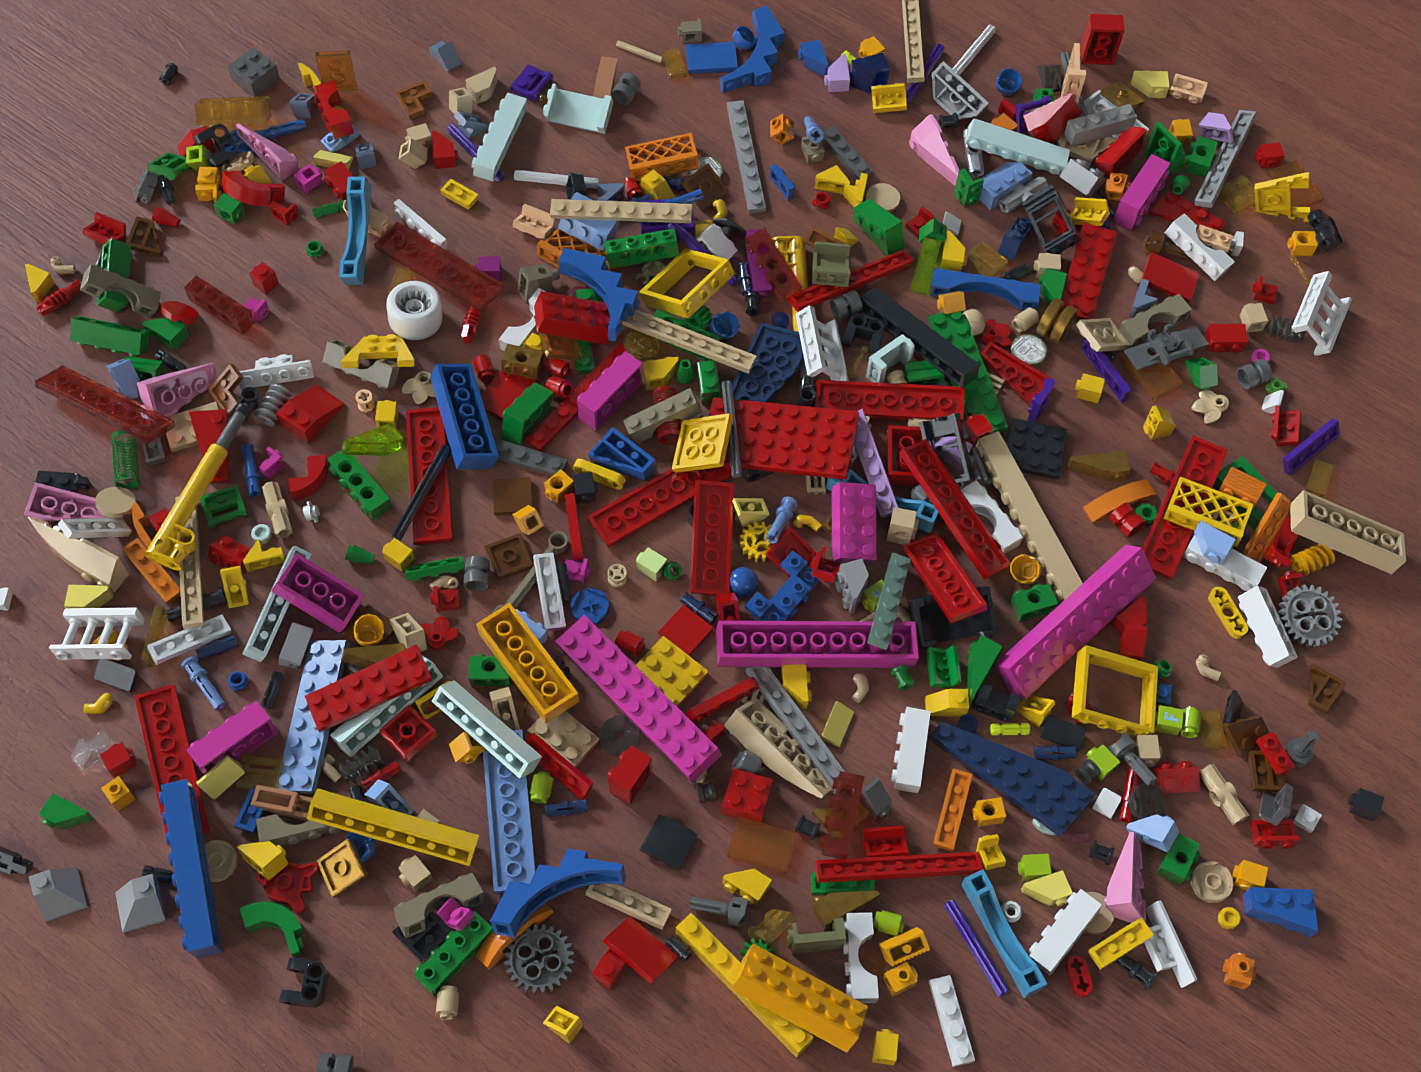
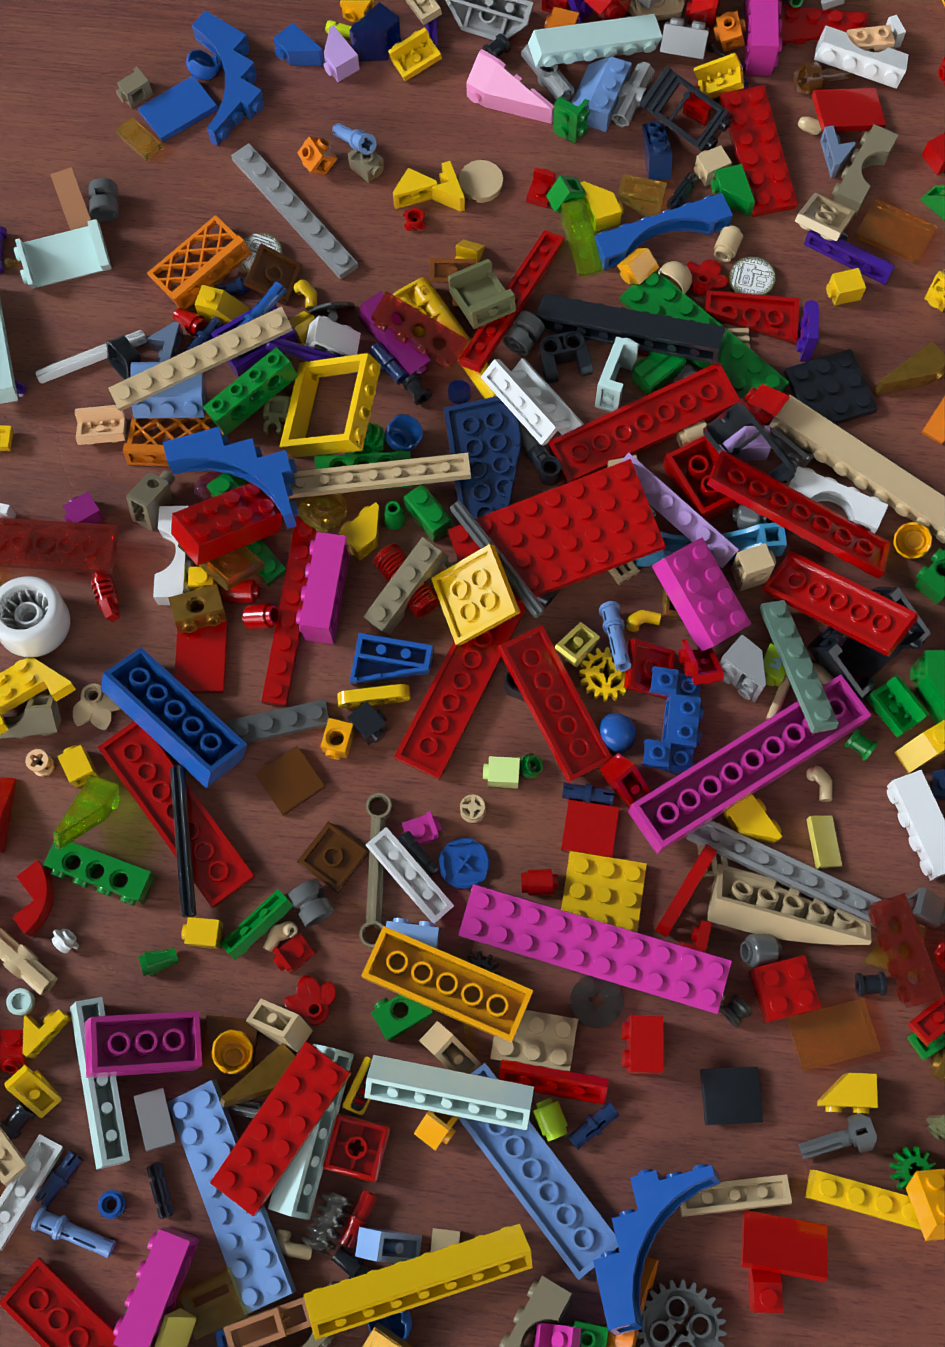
camera: 25 degrees left, 10 degrees up
tan brick [399,855,433,892] -> none
red brick [473,354,495,383] -> none
green wedge [501,382,553,446] -> none
light orange brick [512,505,544,535] -> none
red beam [565,492,583,561] -> none
tan bar [616,40,663,63] -> none
black pin [665,934,693,962] -> none
clear yellow plate [748,909,796,943] -> none
blue plate [770,164,795,201] -> none
dark grey plate [822,126,873,180] -> none
clear yellow hinge [847,346,868,377] -> none
green wedge [853,198,905,256] -> none
tan wheel [887,370,908,384] -> none
white slope [943,211,961,235] -> none
pearl gold wheel [1036,298,1078,345] -> none
dark grey piece [1124,323,1209,371] -> none

